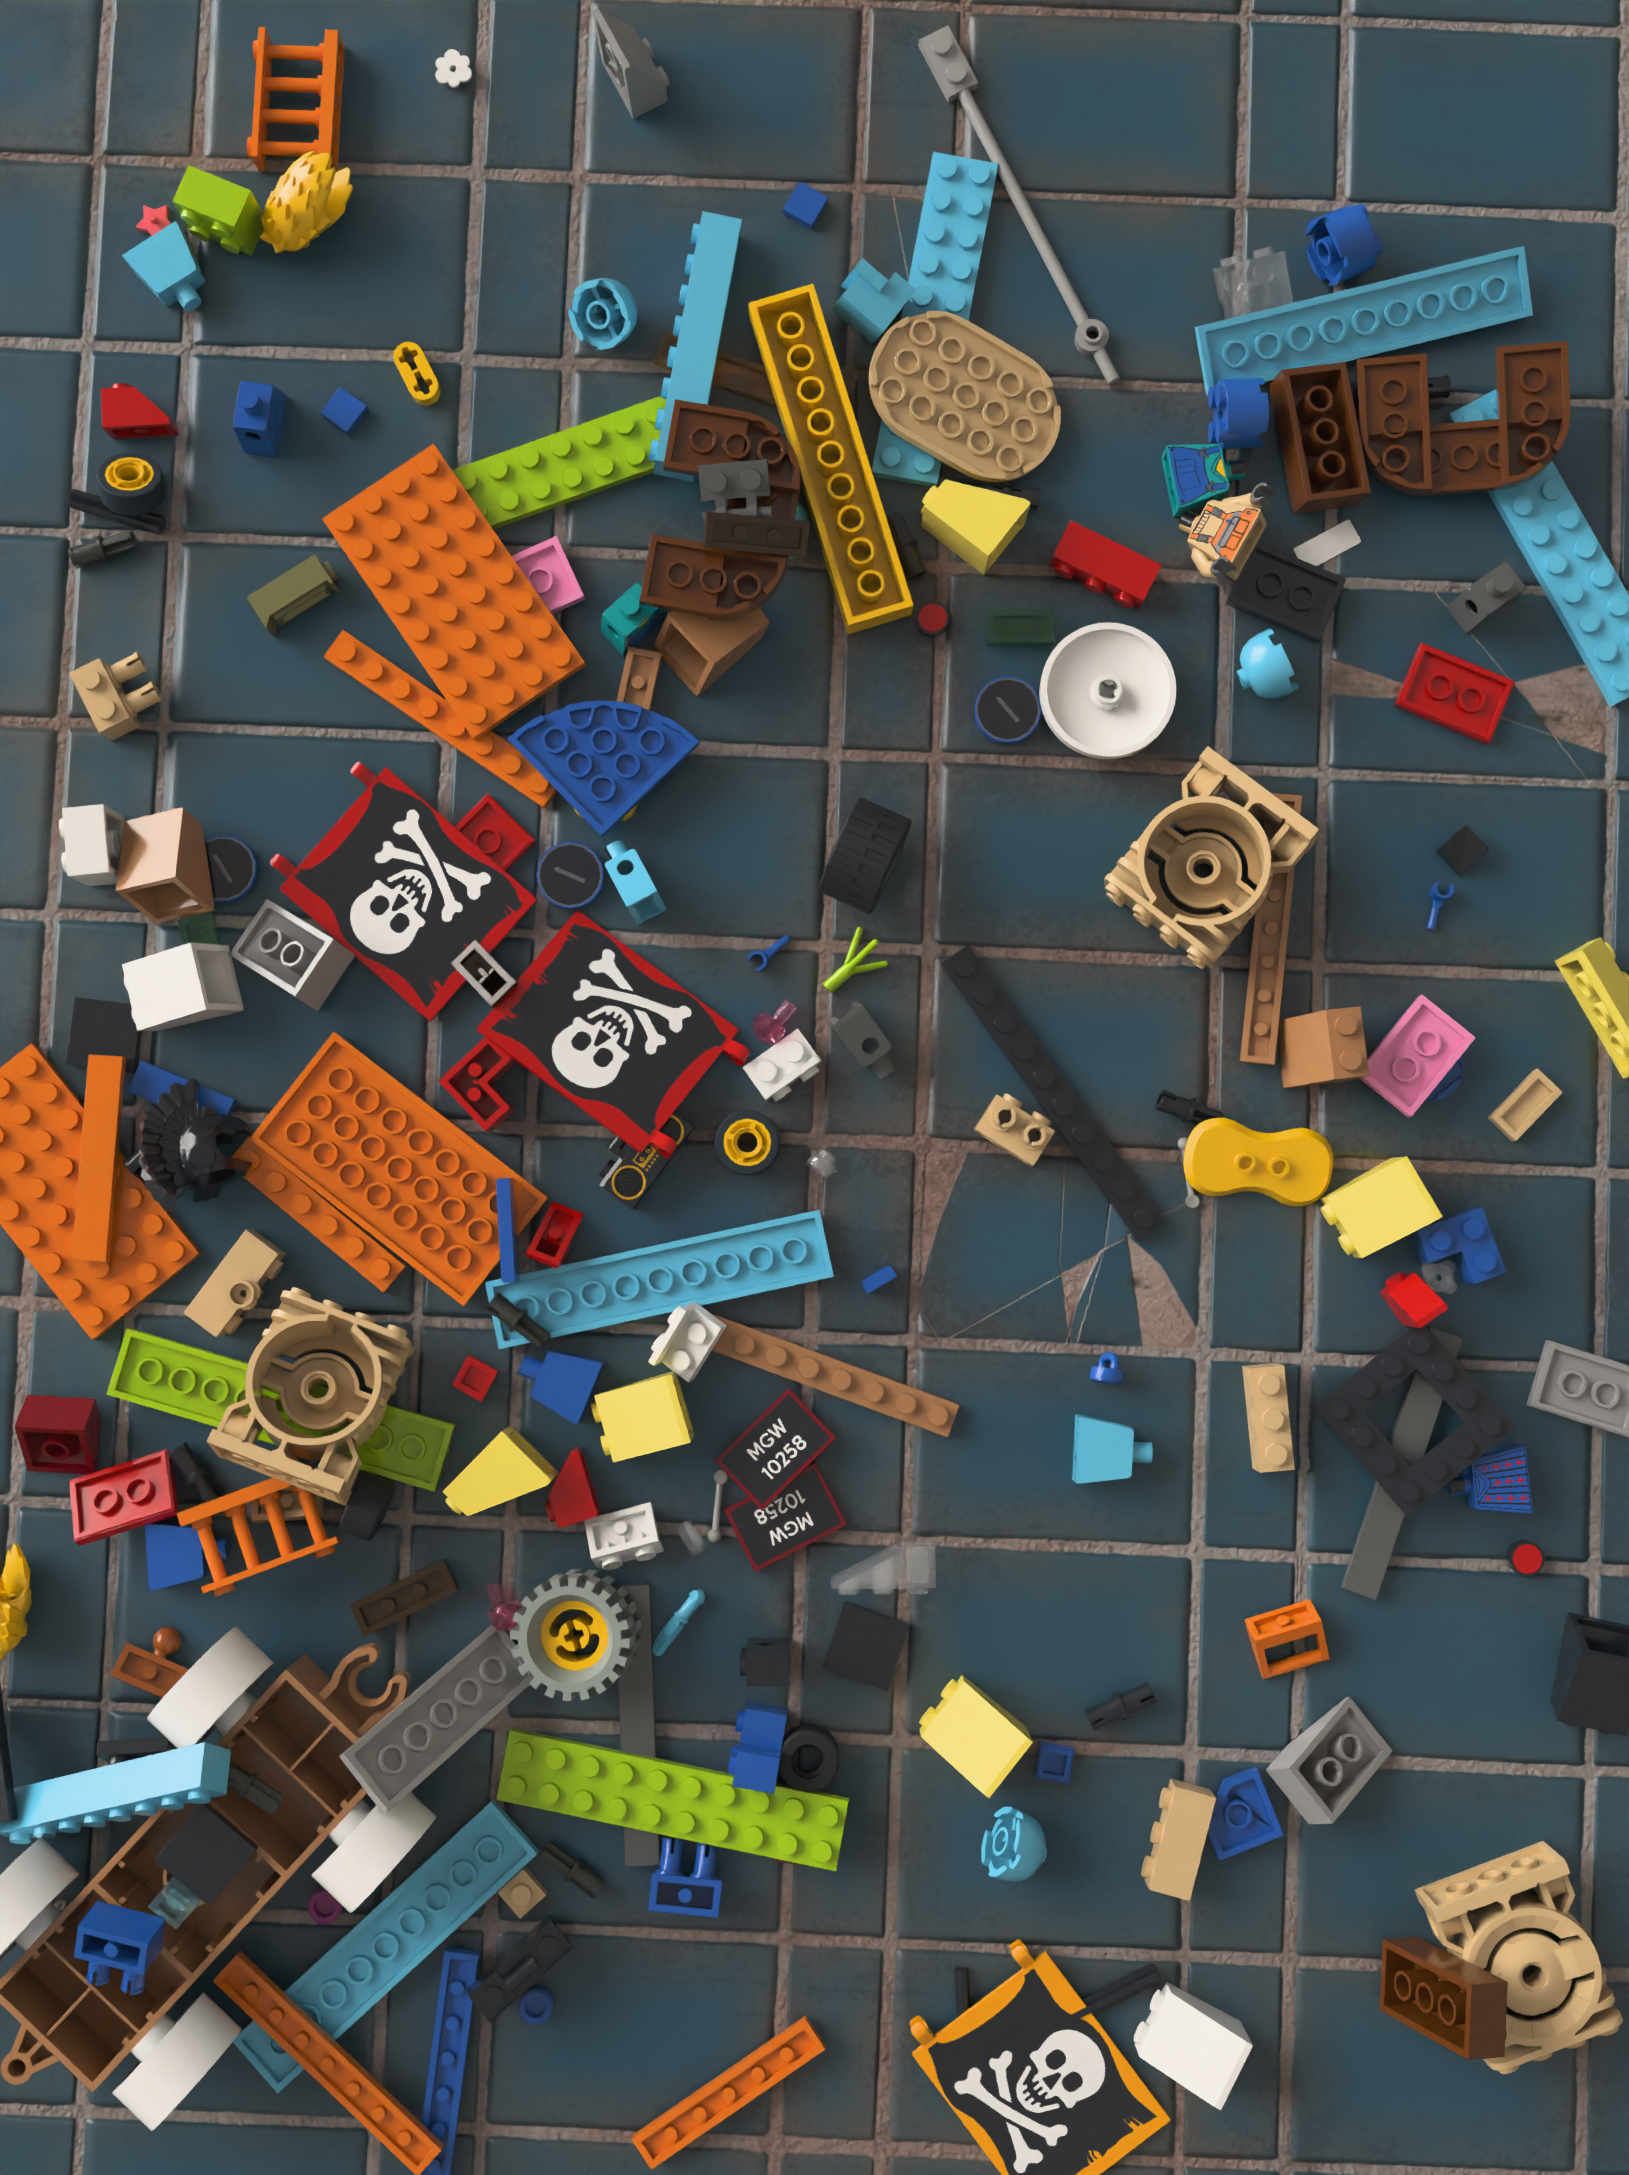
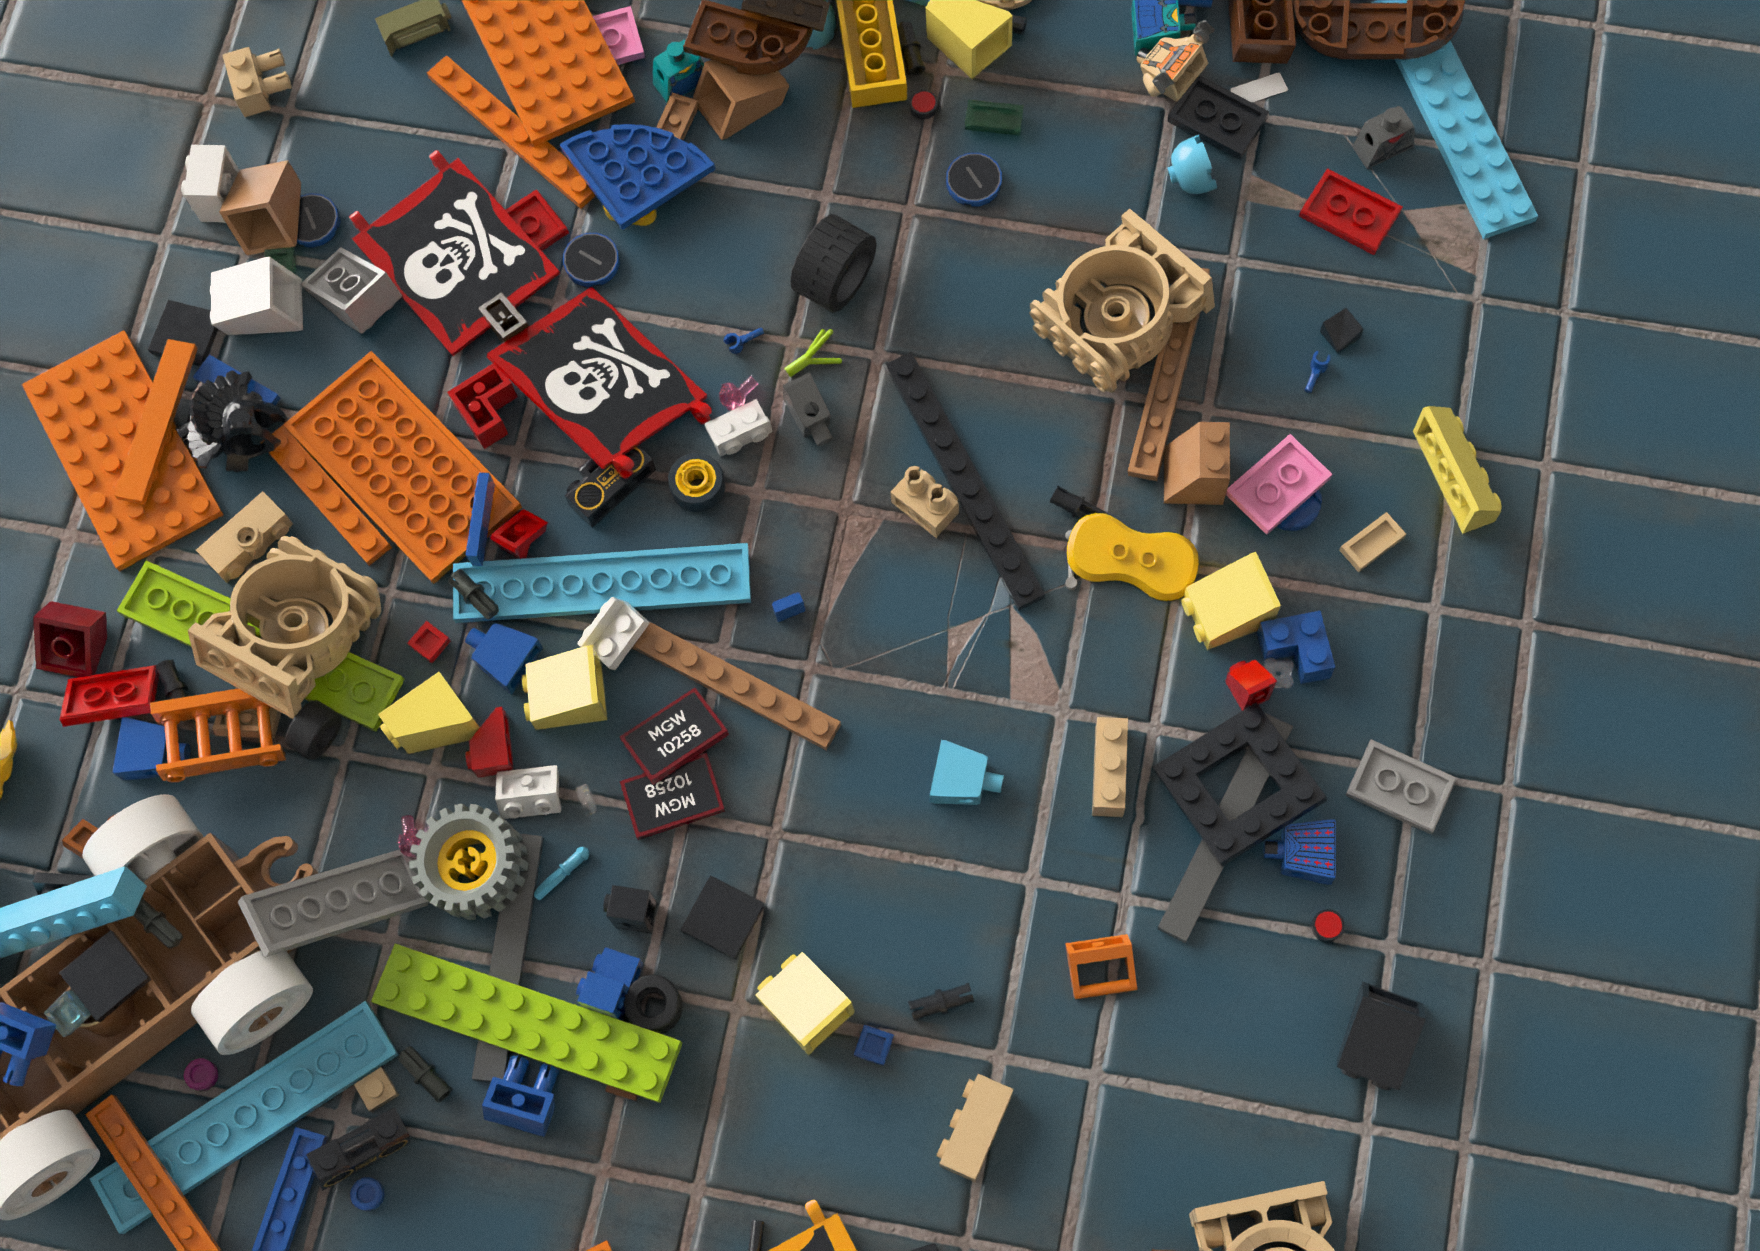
camera: 10 degrees right, 15 degrees down
dark brown plate [349,1558,460,1637] -> none
medium azure torso [604,840,667,925] -> none
light grey hinge [708,1470,728,1542] -> none
clear plate [806,1148,837,1179] -> none
clear slope [831,1541,936,1595] -> none
medium azure cylinder [981,1807,1047,1882] -> none
white dish [1039,622,1176,759] -> none
red brick [1049,520,1161,609] -> none
blue tile [1090,1352,1125,1385] -> none
blue plate [1207,1766,1284,1861] -> none
light grey slope [1266,1697,1392,1824] -> none

